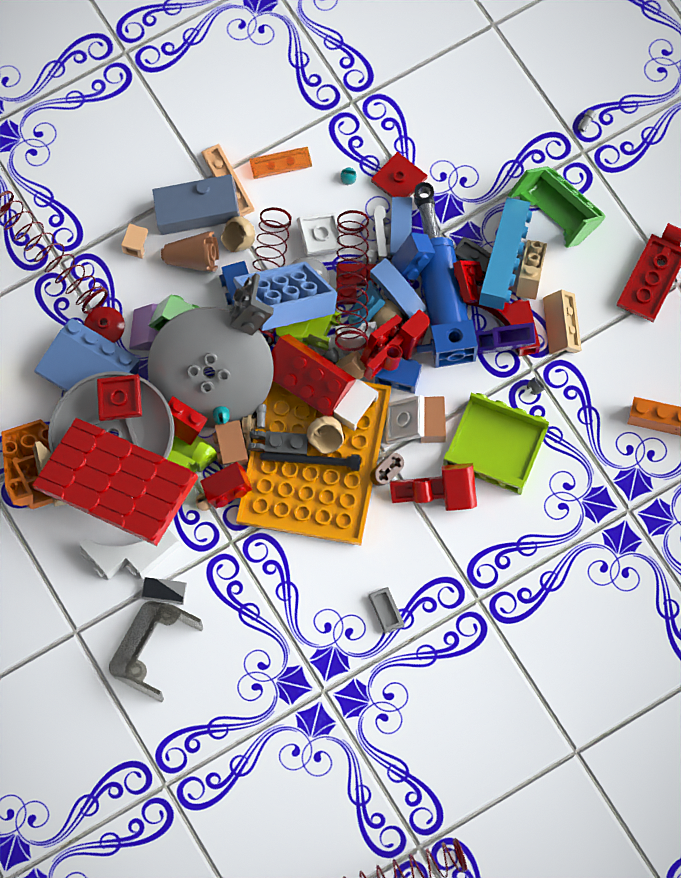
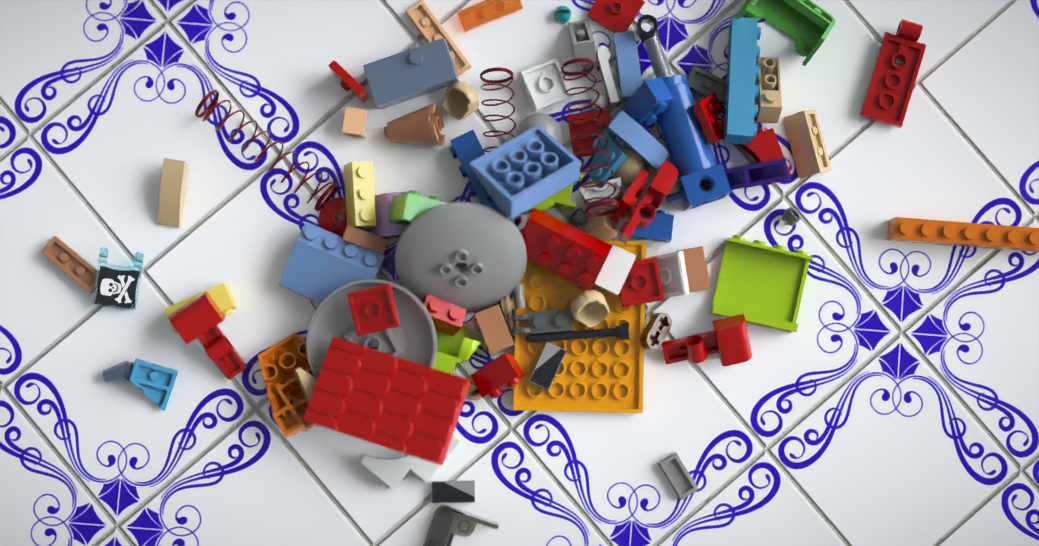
camera: 15 degrees left, 15 degrees up
teal hinge [213,406,230,425] -> none
dark grey bracket [230,273,274,336] -> none
none -> red plate [328,60,369,103]
none -> nougat slope [343,225,388,254]
none -> light yellow brick [344,161,376,229]
none -> black tile [529,342,567,390]
none -> light grey slope [567,19,597,66]
none -> red plate [619,257,665,308]

